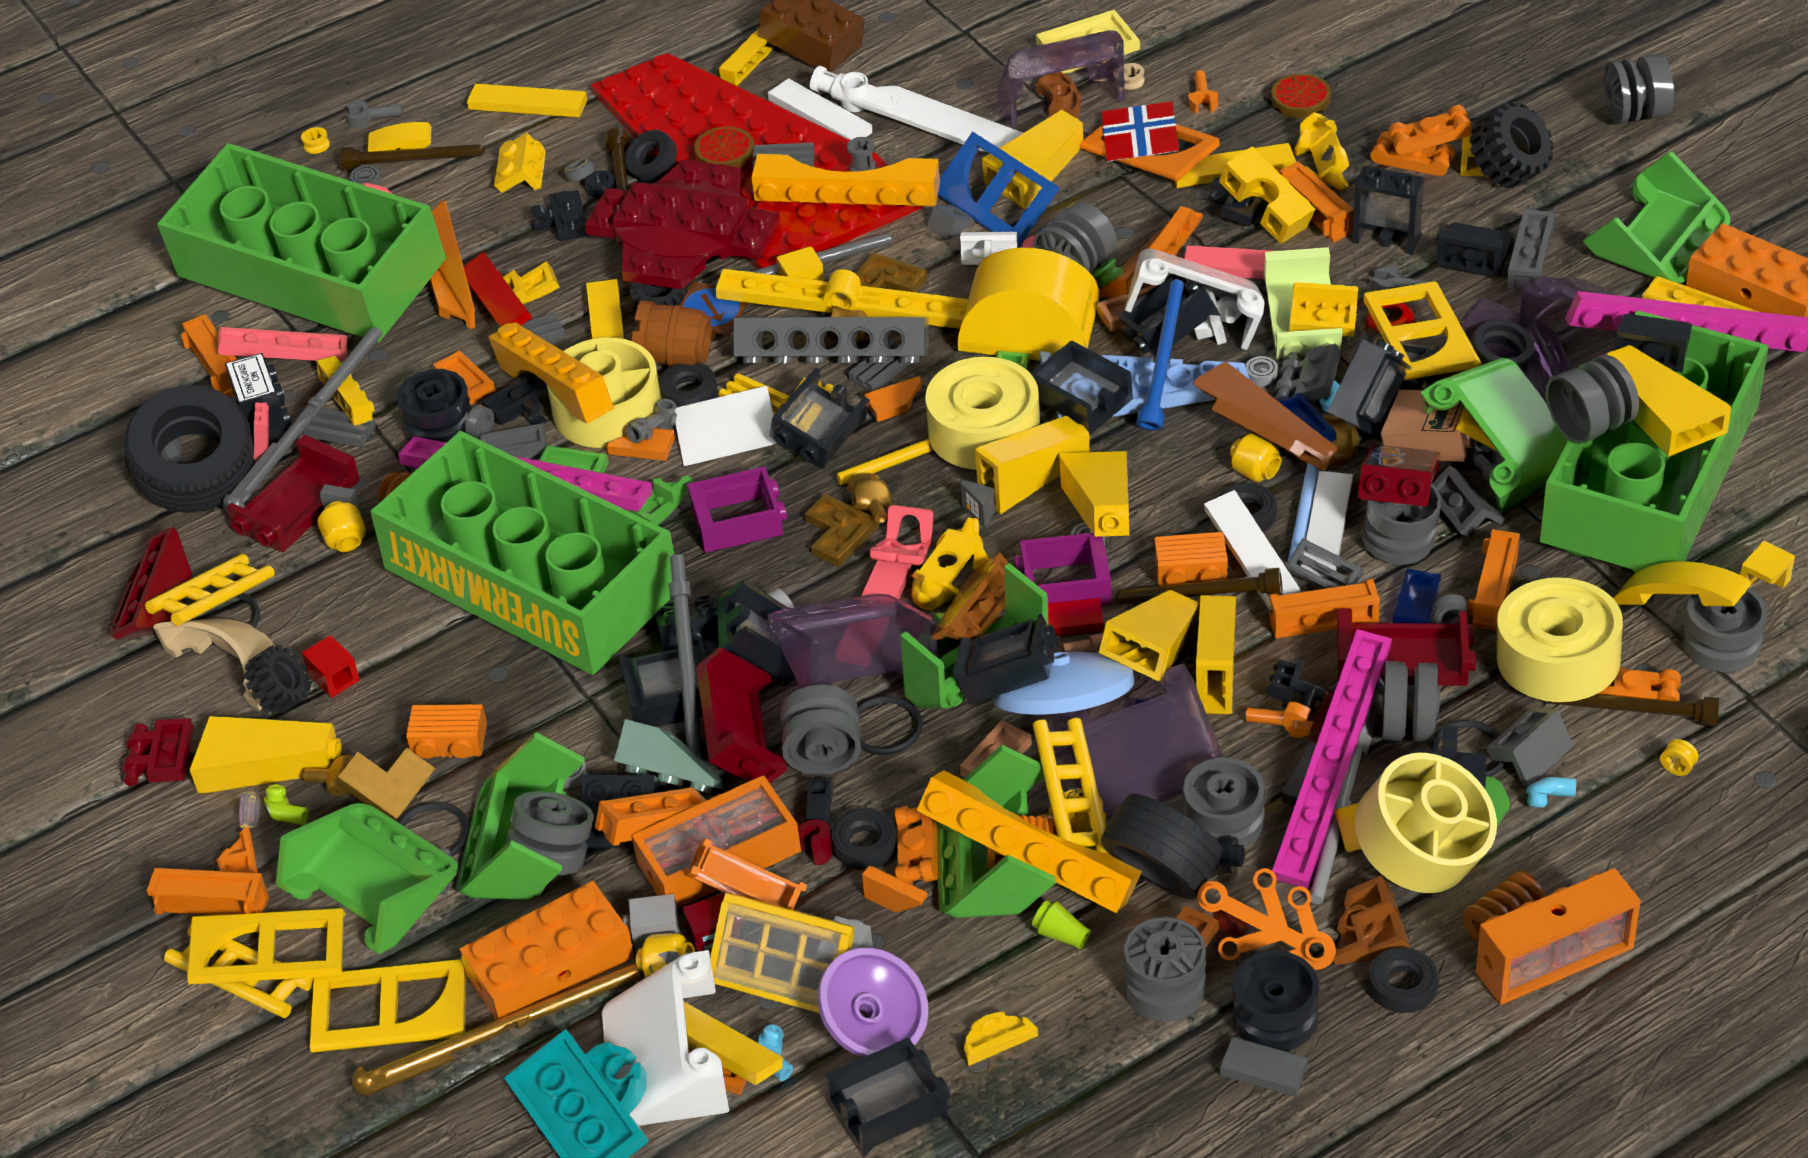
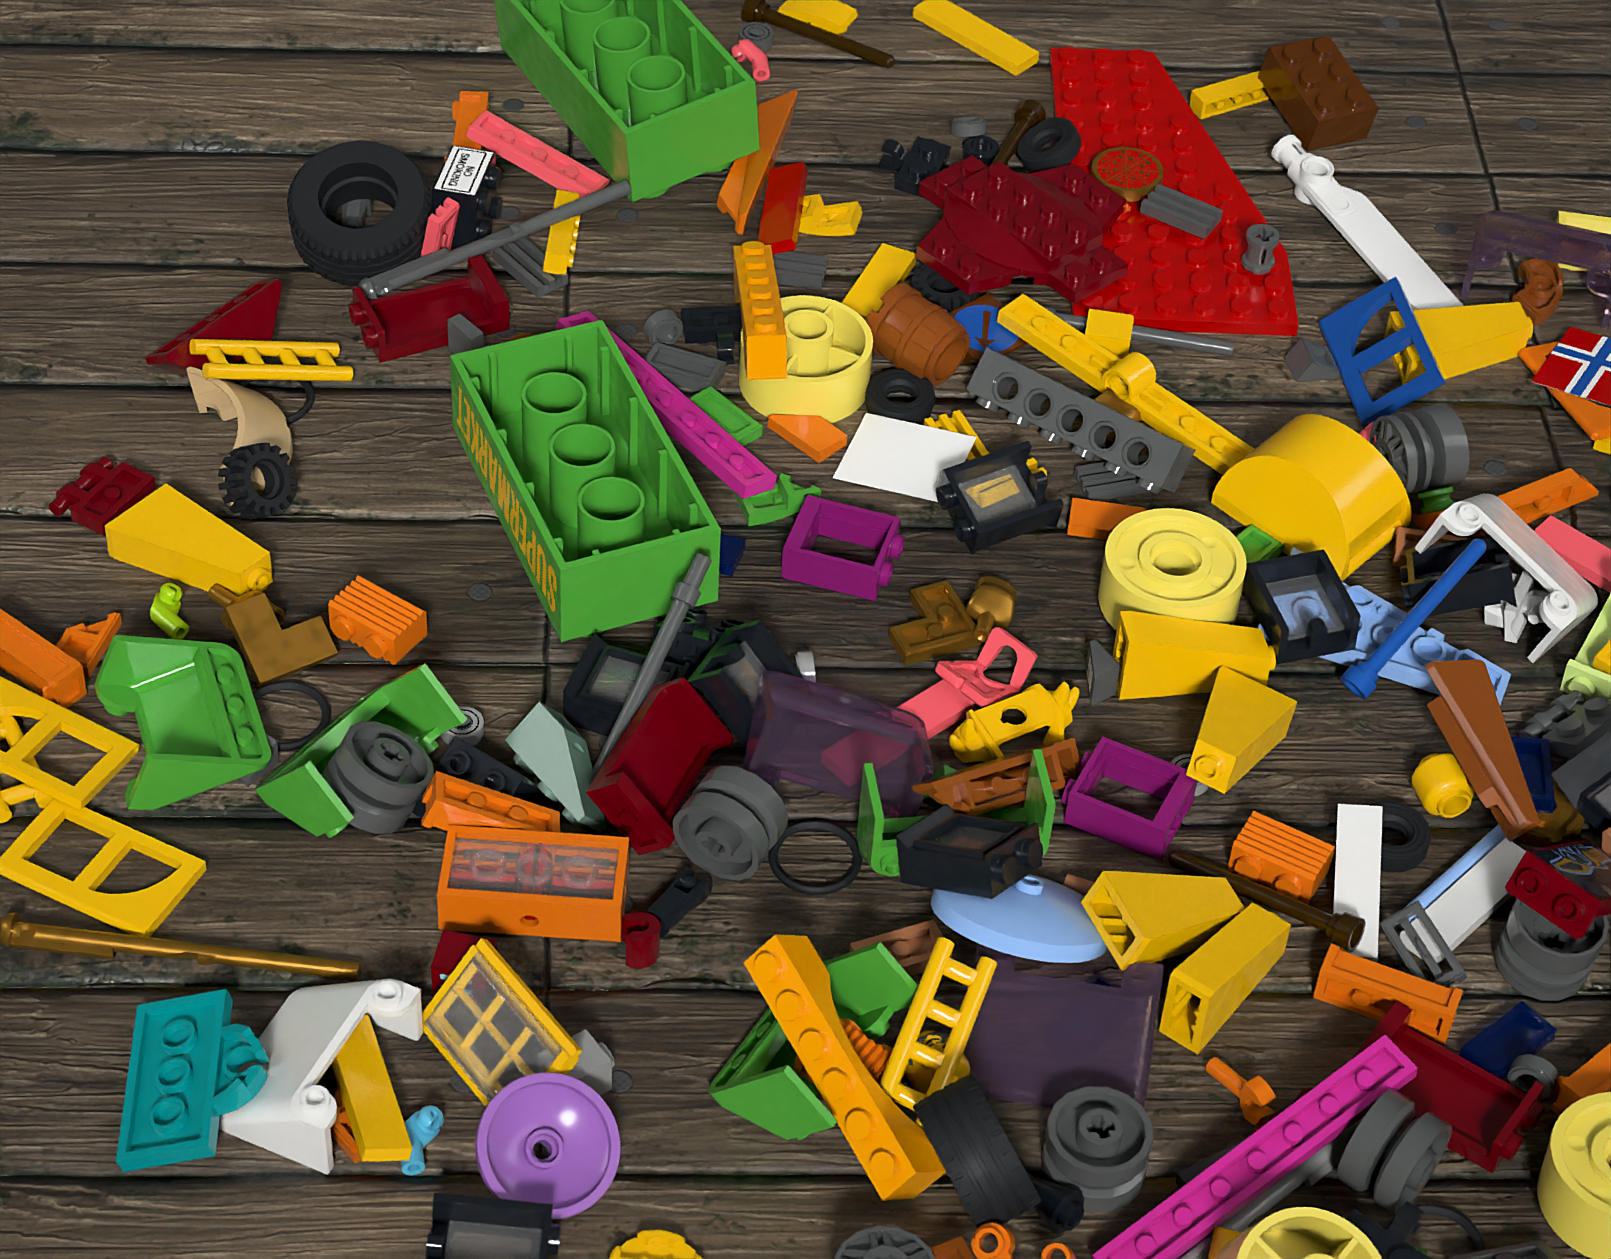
camera: 25 degrees right, 0 degrees up
clear tile [239,792,260,828] -> none
red brick [302,635,360,698] -> none
yellow head [318,501,366,552] -> none
black wheel [396,369,472,443] -> none
orange tile [433,350,496,405] -> none
orange brick [459,881,634,1020] -> none
yellow bracket [494,132,546,193] -> none
light grey brick [623,894,679,952] -> none
dark grey bar [626,399,677,443] -> none
yellow head [636,933,695,977] -> none
orange container [685,838,807,910] -> none
light orange arch [752,154,940,206] -> none
white tile [768,78,872,140] -> none
black tyre [831,808,897,869] -> none
yellow bar [836,438,934,486] -> none
pearl gold tile [855,253,928,292] -> none
orange tile [862,866,928,913] -> none
orange plate [895,806,938,885] -> none
white hips [960,232,1017,265] -> none
lime cone [1032,900,1091,950] -> none
red tile [1048,598,1104,636] -> none
light grey tile [1245,356,1278,387] -> none
black arm [1265,659,1335,716] -> none

